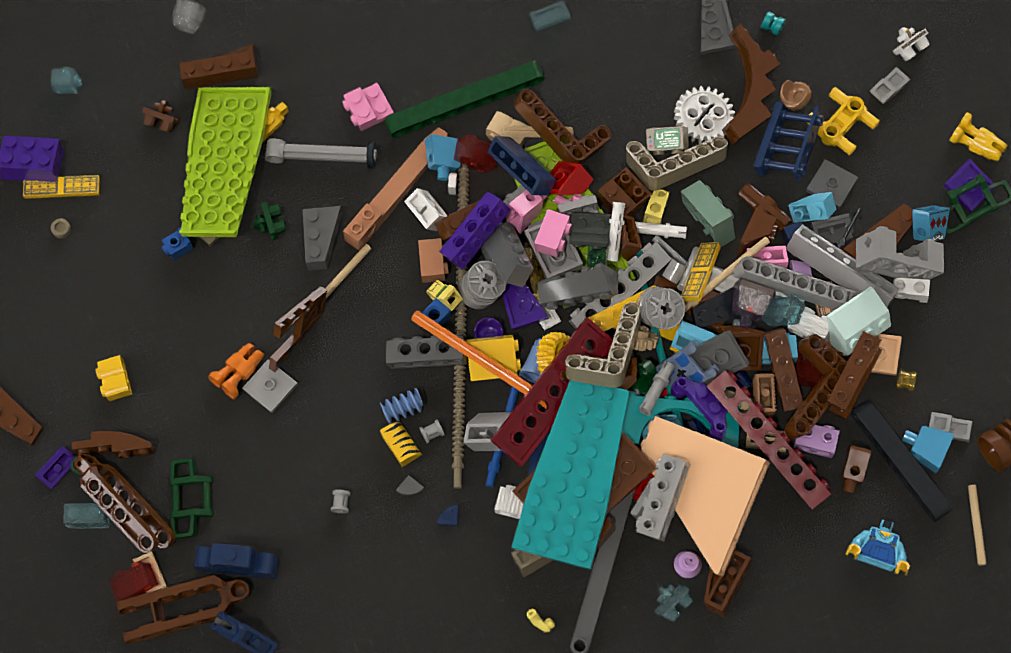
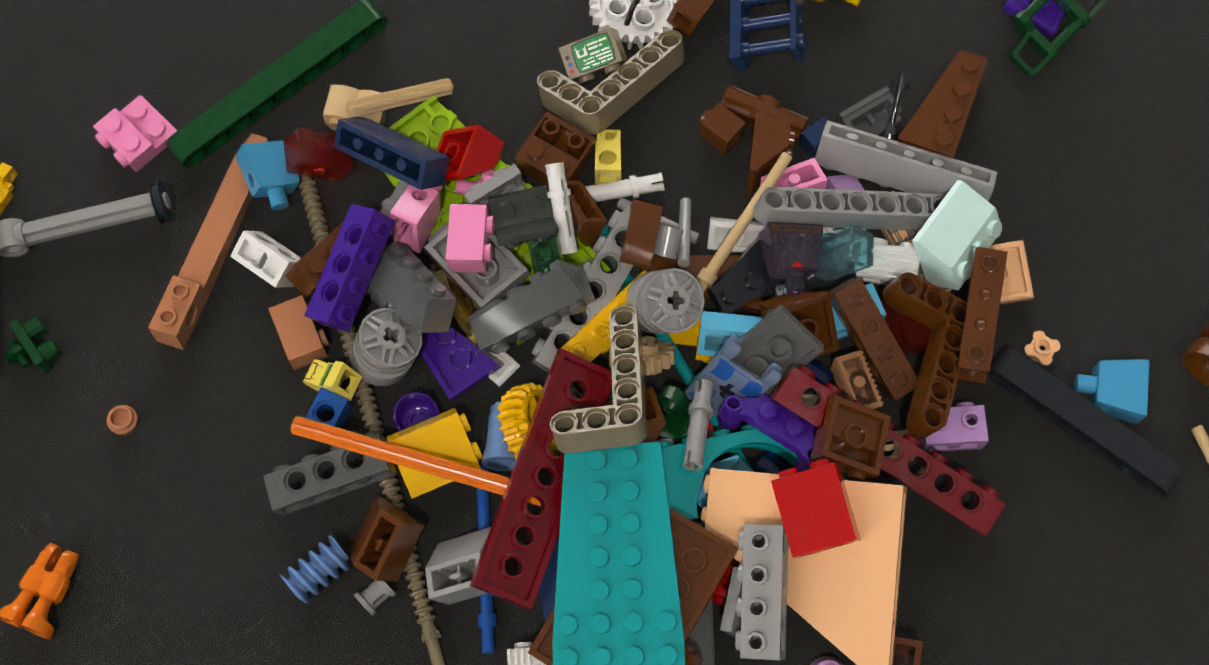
camera: 20 degrees left, 0 degrees up
light grey plate [242,360,298,413] -> none
reddish brown wing [269,286,327,372] -> none
dark grey wedge [303,206,343,271] -> none
tan bar [325,244,372,298] -> none
yellow brick [380,422,422,467] -> none
white tile [448,173,457,195] -> none
reddish brown beam [514,89,611,164] -> none
sand green wedge [681,180,736,247] -> none
yellow tile [681,242,721,302] -> none
medium azure slope [788,192,836,223] -> none
dark grey plate [806,159,858,209] -> none
reddish brown torso [840,445,871,494] -> none
torso [845,520,910,575] -> none
light grey plate [856,226,944,280] -> none
white leg [893,278,930,303] -> none
clear yellow wheel [896,369,916,391] -> none
dark azure torso [912,205,950,241] -> none
light grey slope [929,412,973,442] -> none
none -> nougat plate [107,405,138,435]
none -> reddish brown slope [349,496,425,582]
none -> reddish brown slope [619,199,663,269]
none -> reddish brown brick [699,103,746,155]
none -> red brick [771,459,861,558]
none -> reddish brown plate [810,395,891,482]
none -> light nougat plate [1024,331,1061,366]

